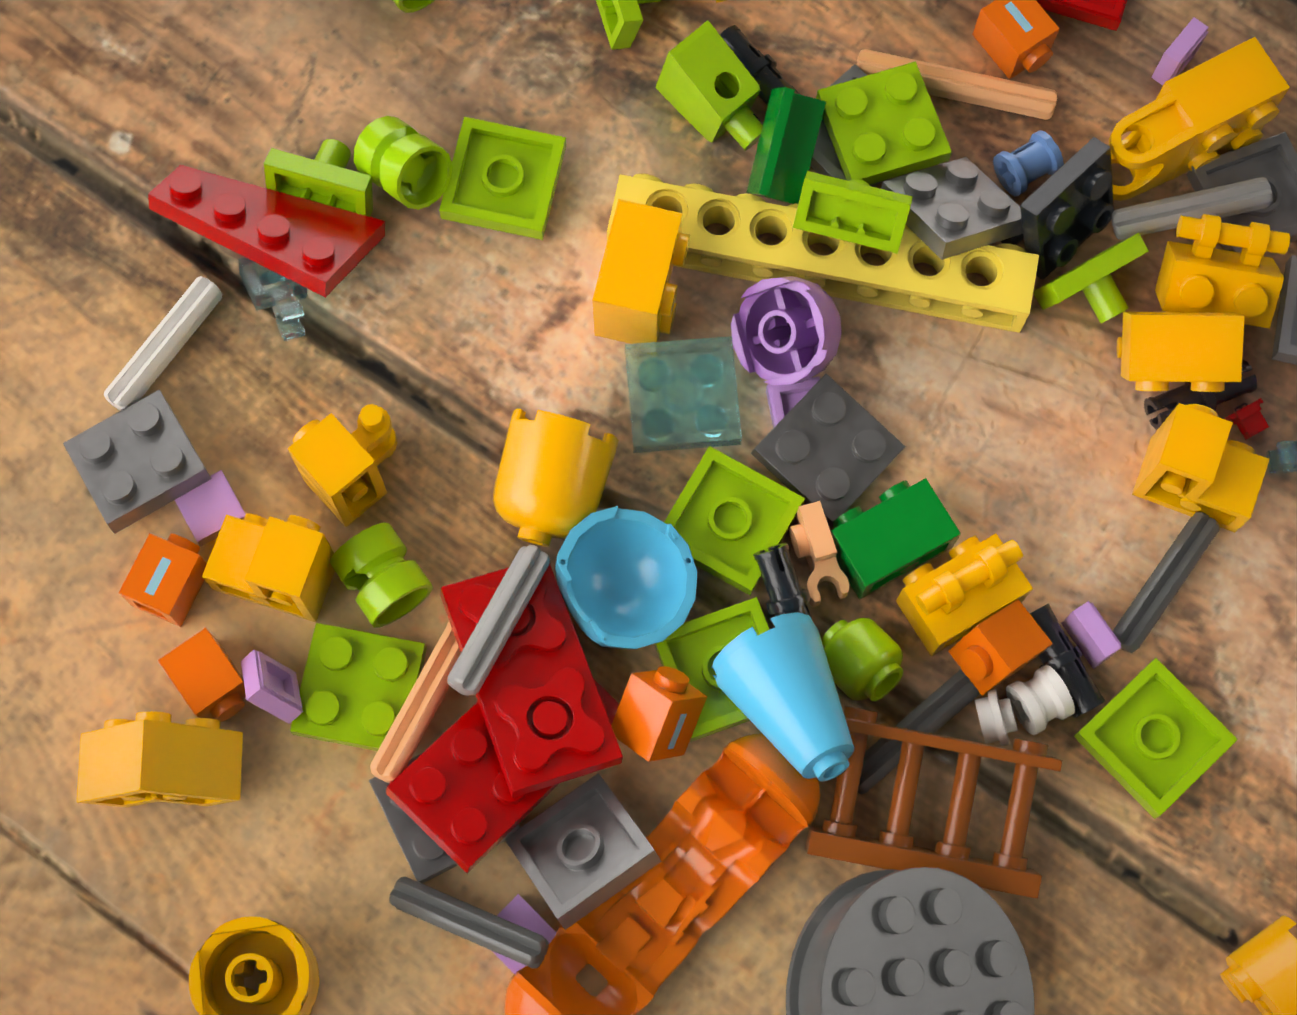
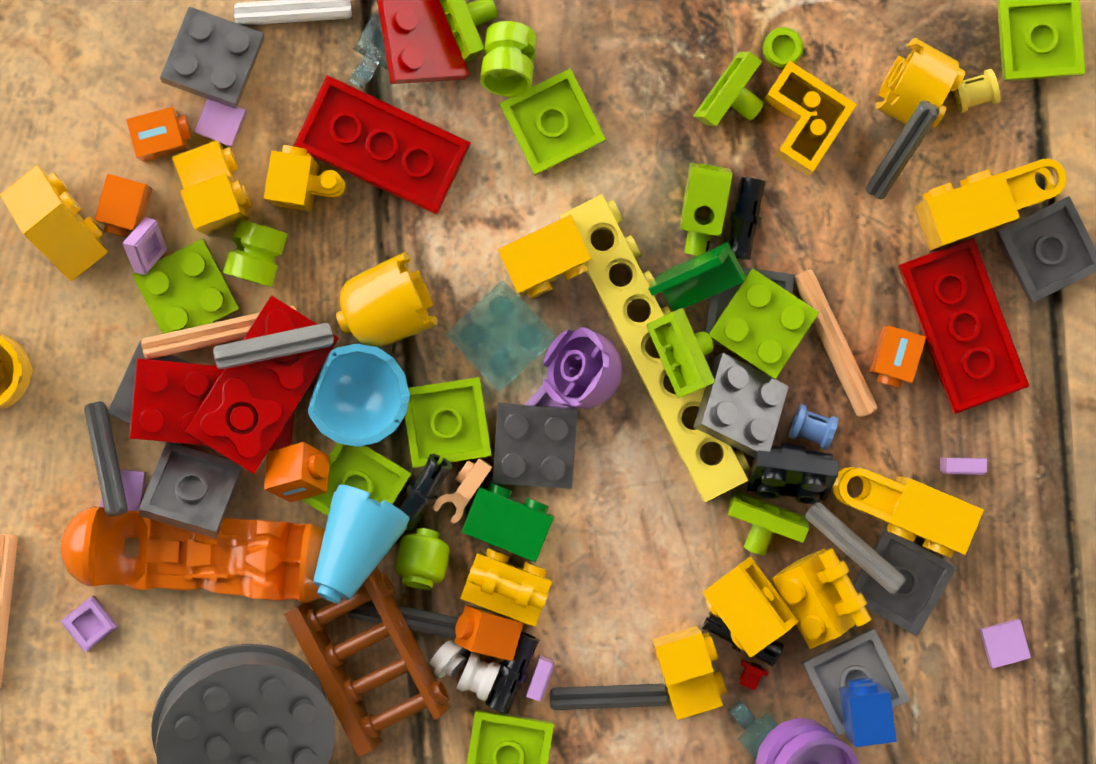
camera: 55 degrees right, 15 degrees up
none -> red piece [293,75,471,216]

